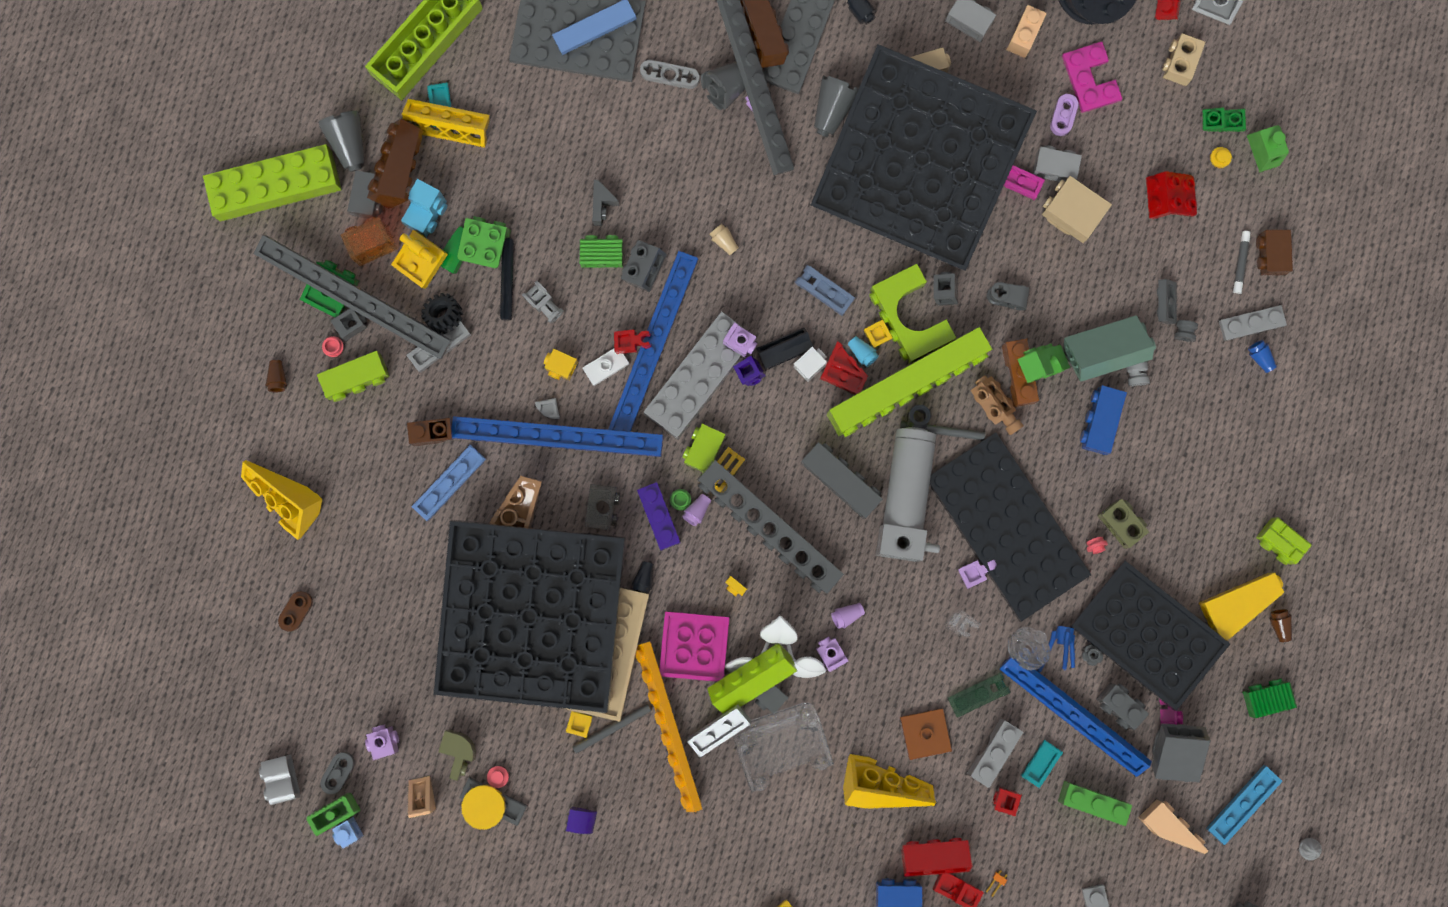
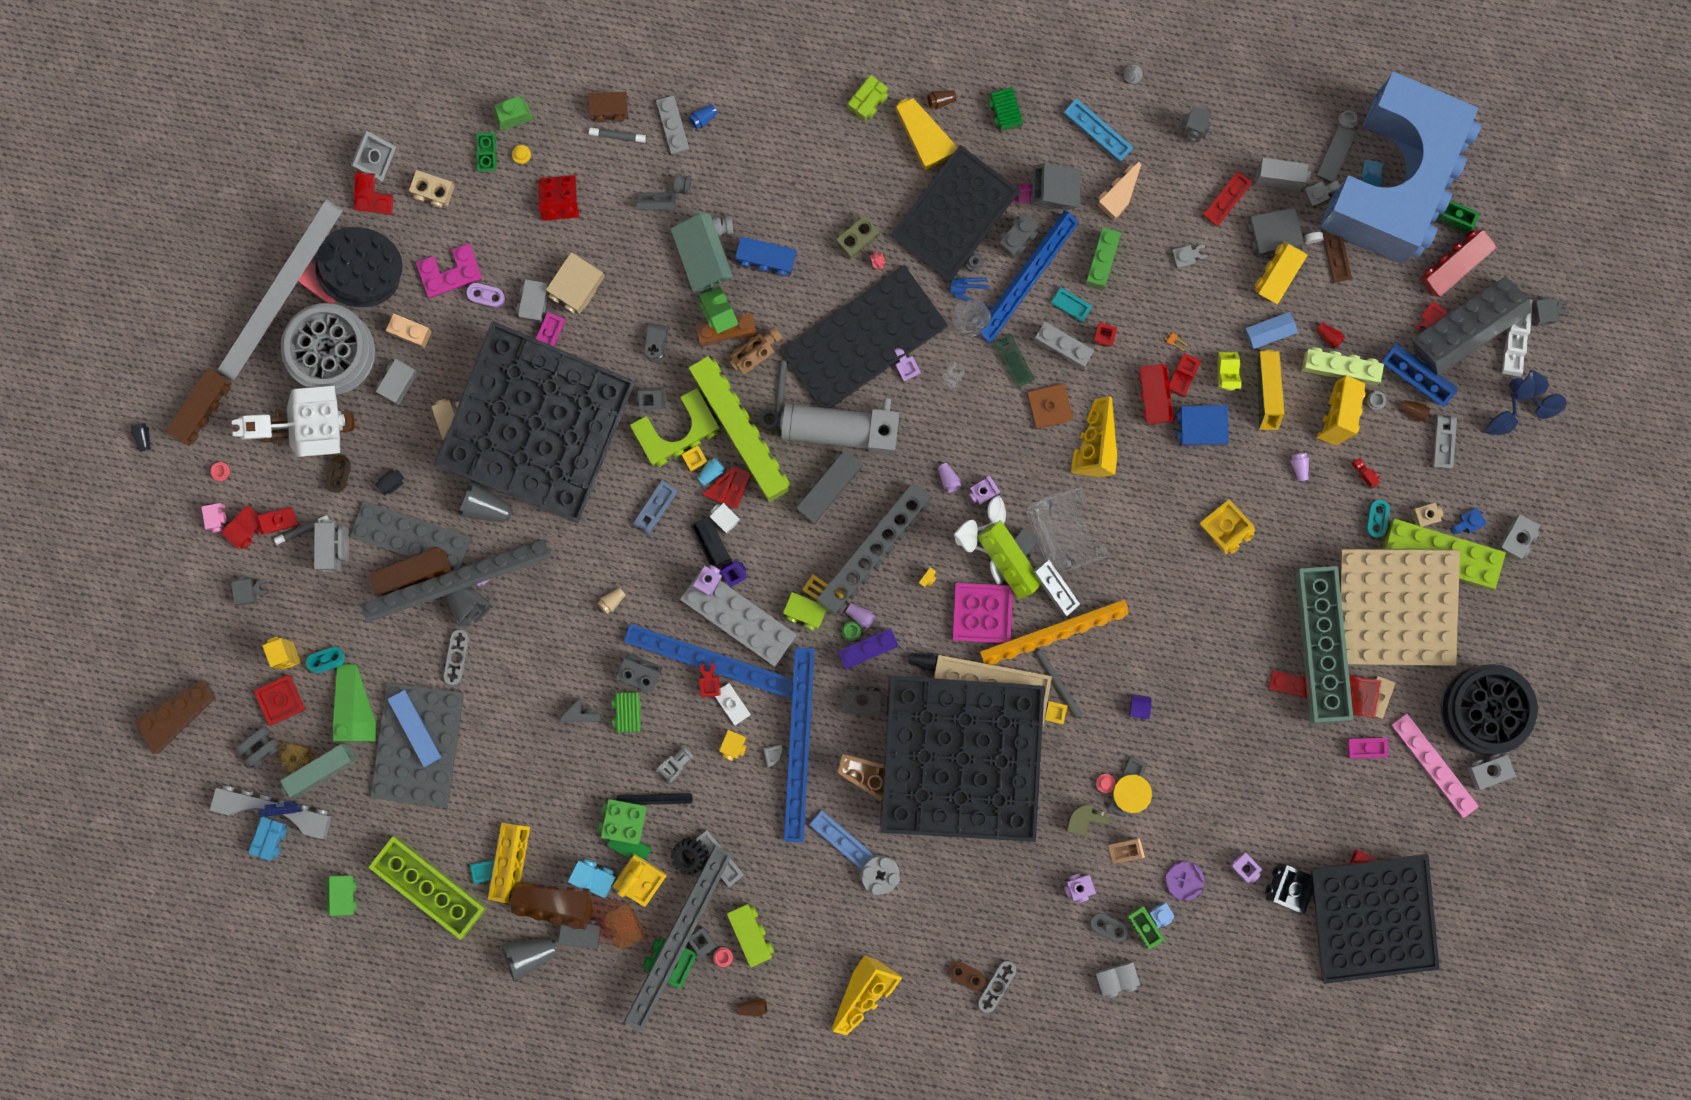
camera: 90 degrees left, 0 degrees up
lime brick [203,144,342,221] -> none
reddish brown slope [407,418,452,446] -> none
none -> light grey plate [860,855,900,895]
none -> light grey beam [978,961,1016,1013]
none -> medium lavender tile [1165,861,1205,900]

